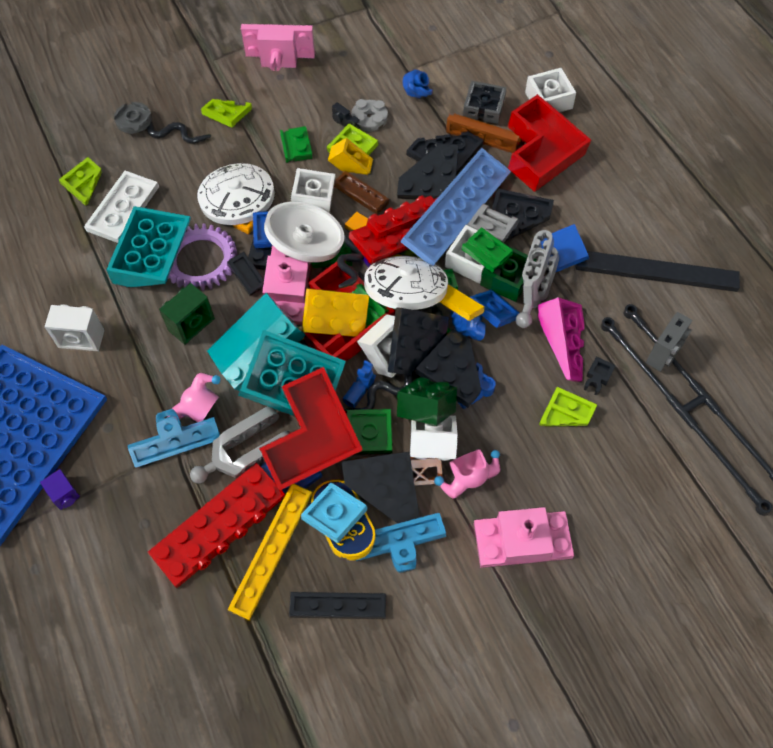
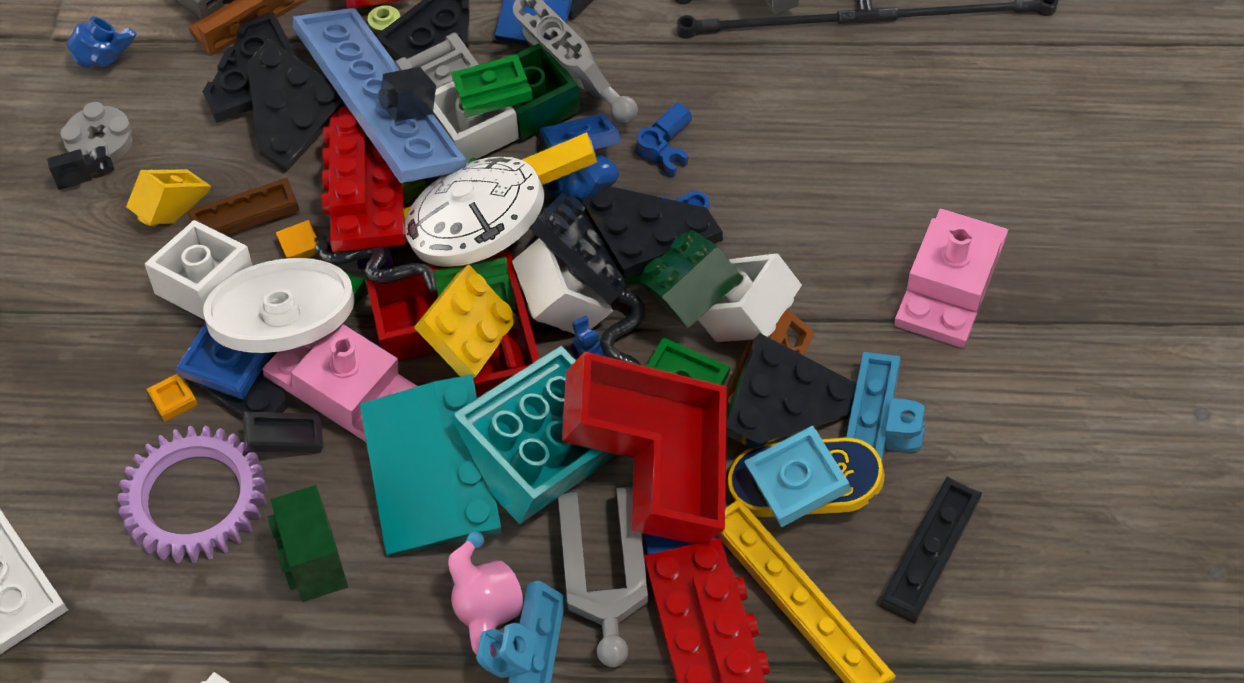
camera: 60 degrees left, 5 degrees down
teal slope [106,206,191,287] -> none
white dish [198,163,275,225] -> none
green plate [280,126,313,163] -> none
lime wing [327,124,378,155] -> none
bright pink piece [434,449,500,499] -> none
dark pink wedge [538,297,584,382] -> none
lime wing [539,387,597,426] -> none
black plate [584,356,616,396] -> none
none -> yellowish green plate [368,6,400,34]
none -> black brick [378,67,436,122]
none -> blue bar [636,102,692,178]

